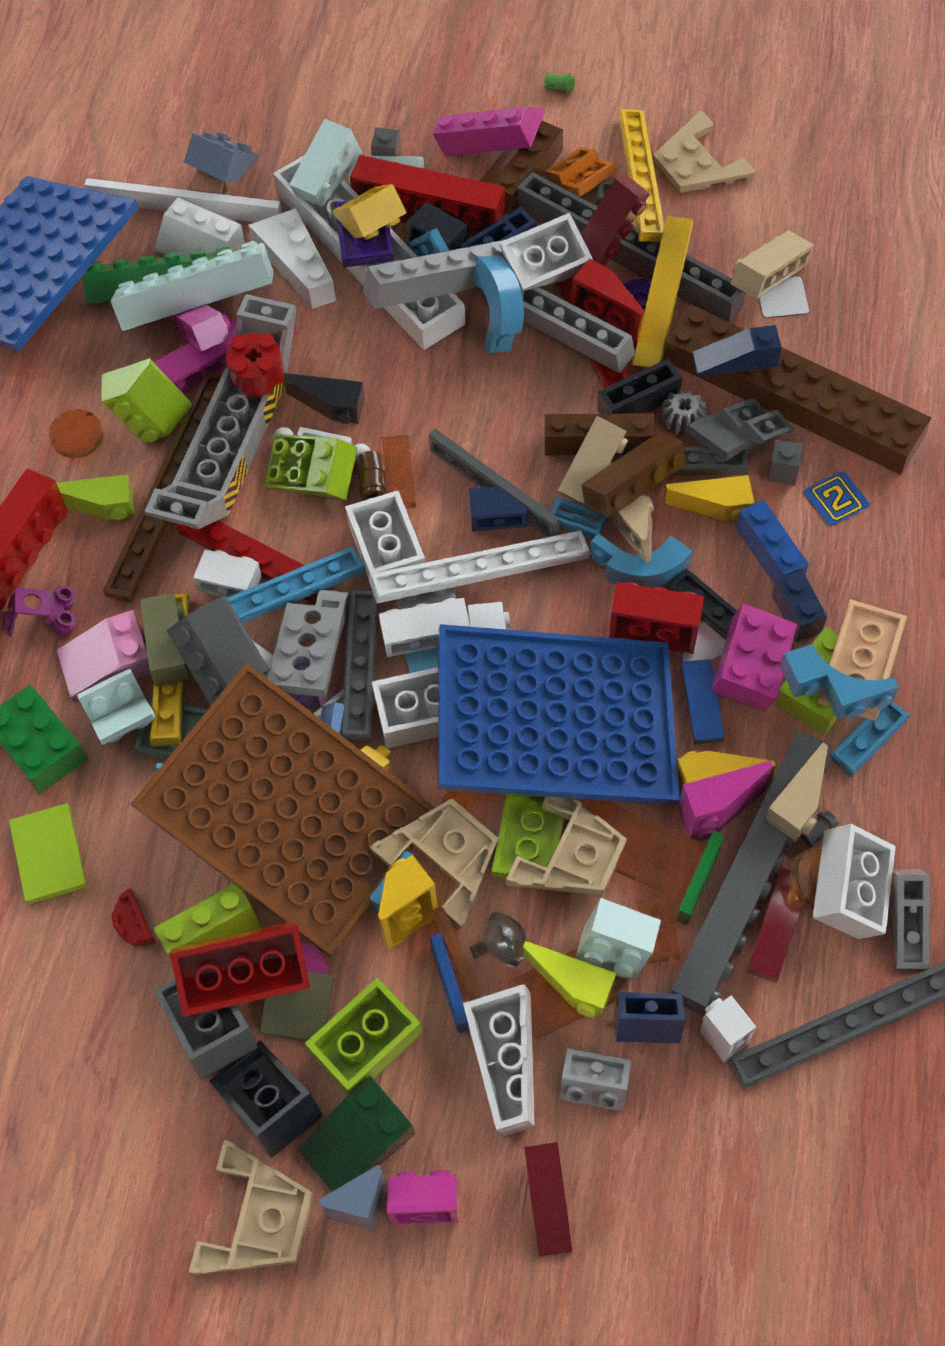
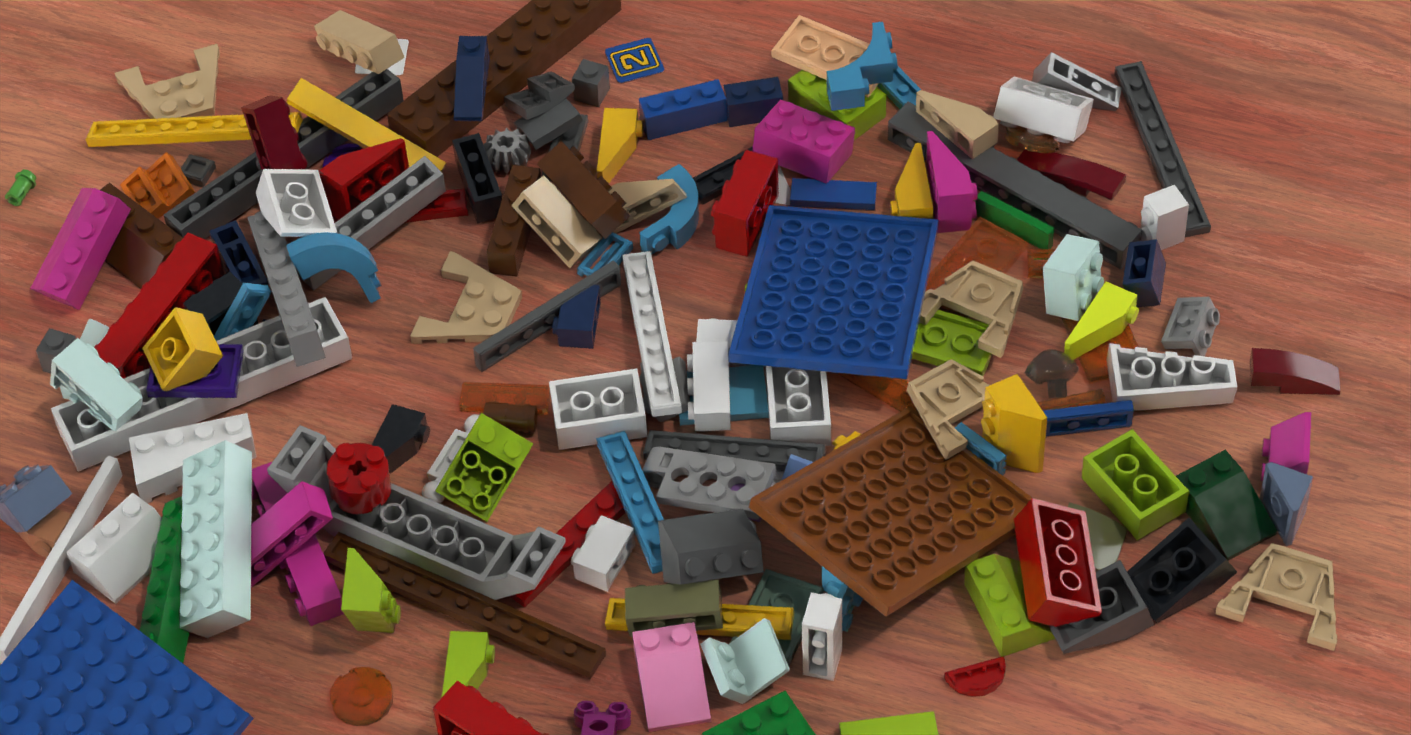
camera: 80 degrees left, 10 degrees down
none -> tan wing [410,251,522,344]
none -> white brick [802,592,842,681]

